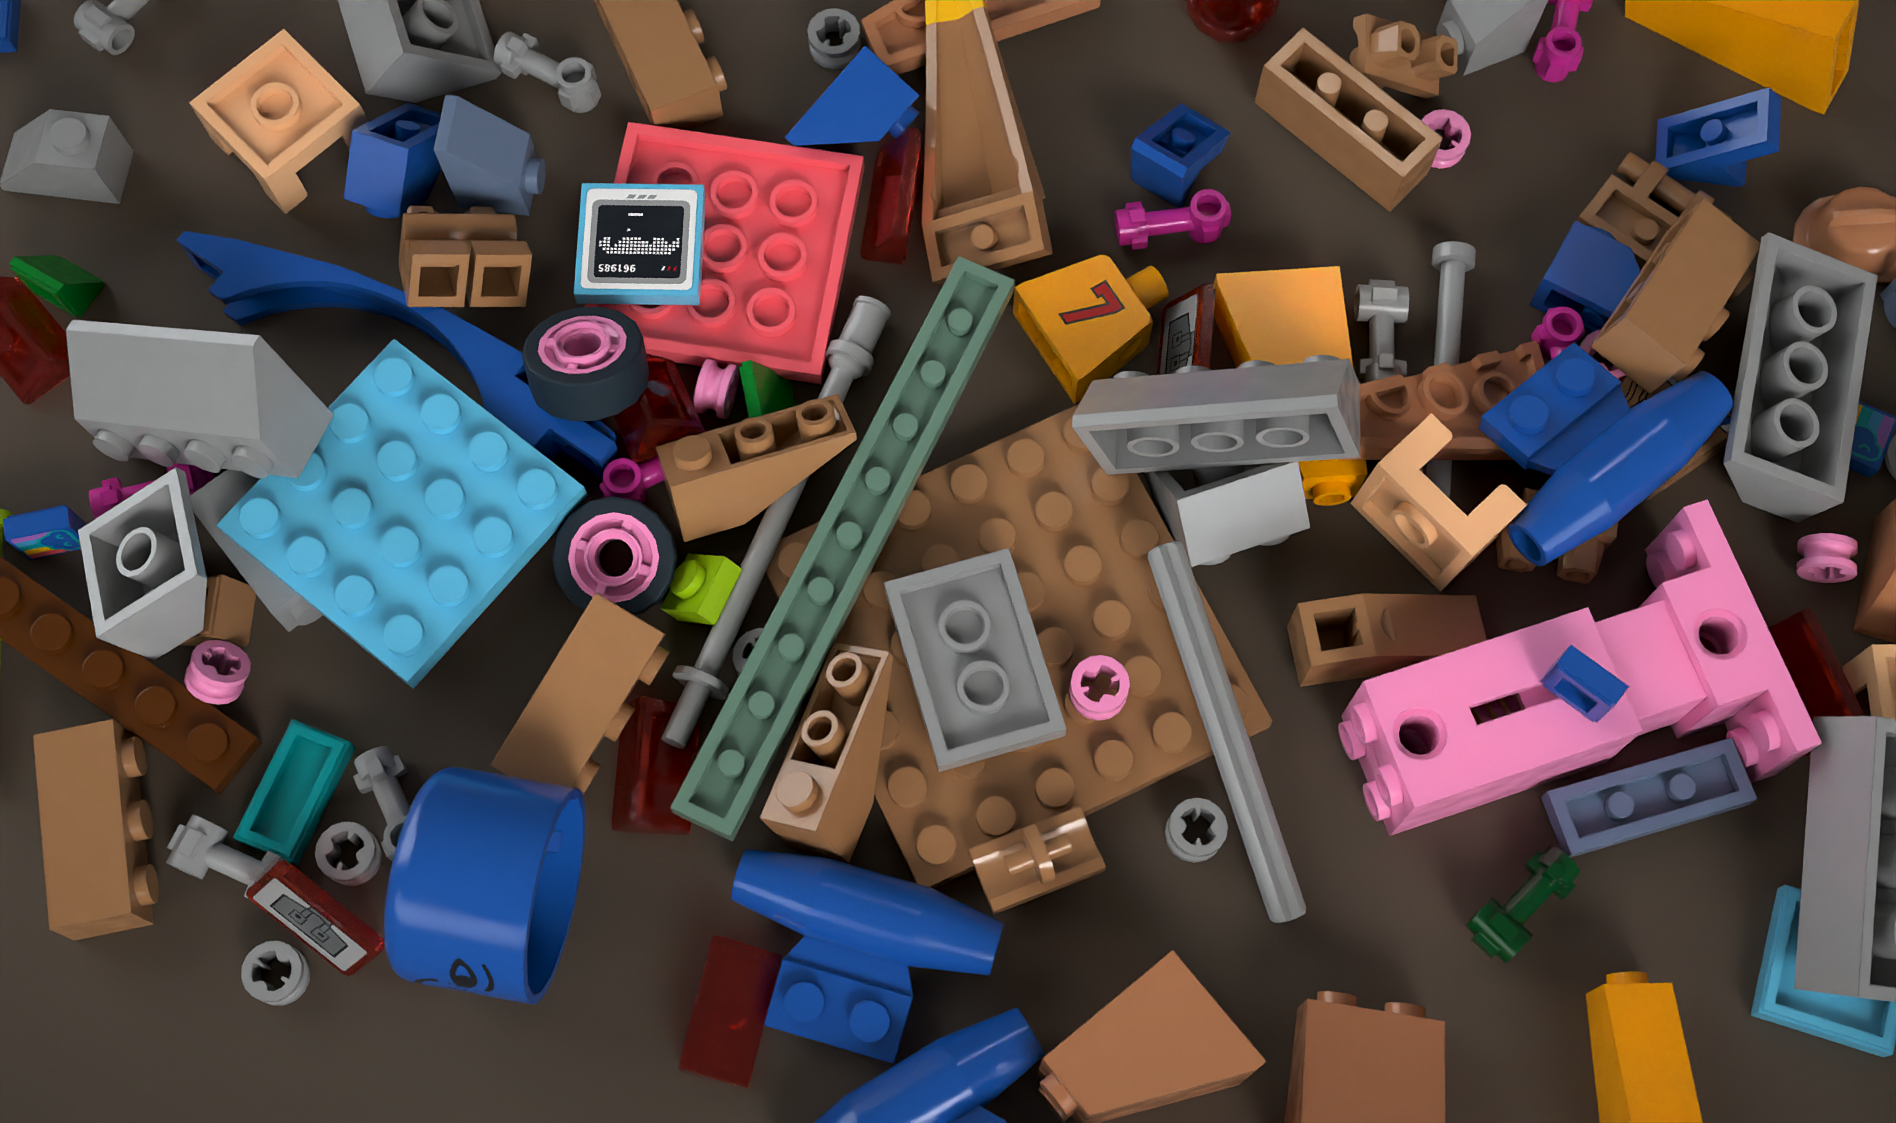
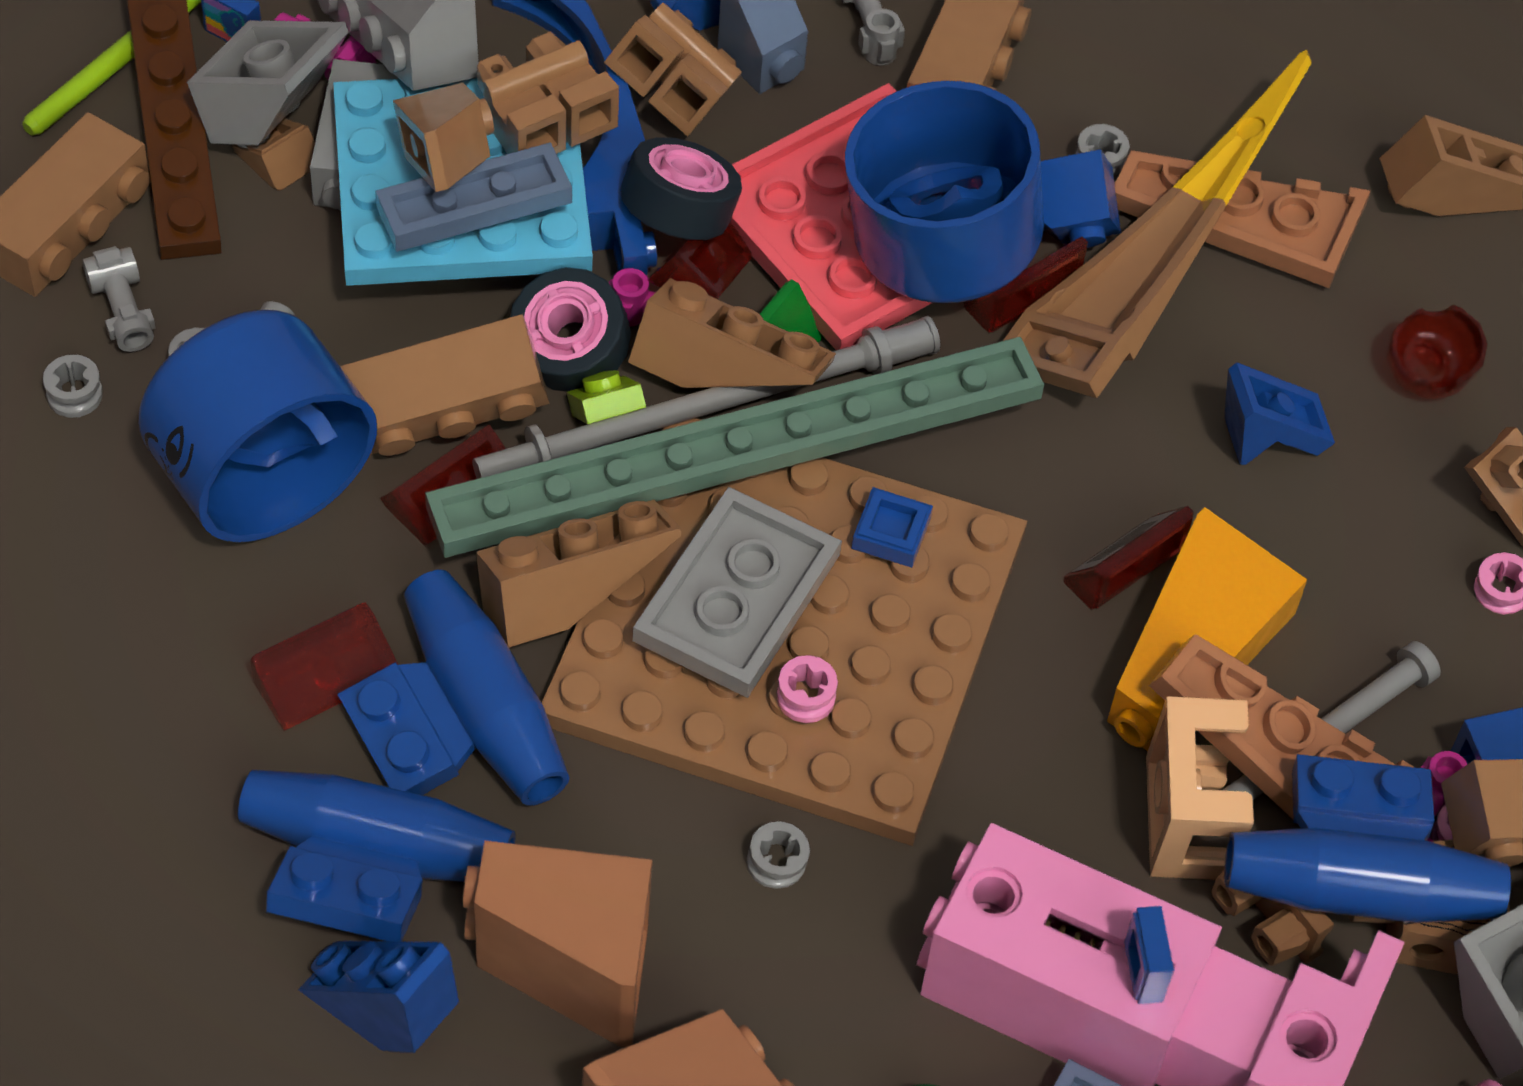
camera: 40 degrees right, 15 degrees down
bright pink bush [184,640,251,705] -> none
teal tile [233,719,356,866] -> none
slope [246,856,385,976] -> none
tile [574,183,706,305] -> none
bright pink bush [694,359,740,419] -> none
medium nougat hips [969,806,1106,915] -> none
light orange torso [1013,254,1169,404] -> none
light grey slope [1072,355,1360,475] -> none
dark pink bar [1114,189,1231,250] -> none
light grey slope [1143,462,1310,567] -> none
light grey axle [1147,541,1307,923] -> none
medium nougat brick [1254,27,1443,212] -> none
medium nougat slope [1287,593,1487,687] -> none
light grey bar [1354,279,1409,383] -> none
none -> sand blue plate [375,142,572,252]
none -> medium nougat slope [393,82,494,192]
none -> medium nougat hips [477,31,619,154]
none -> blue piece [845,81,1044,303]
none -> blue tile [851,487,933,568]

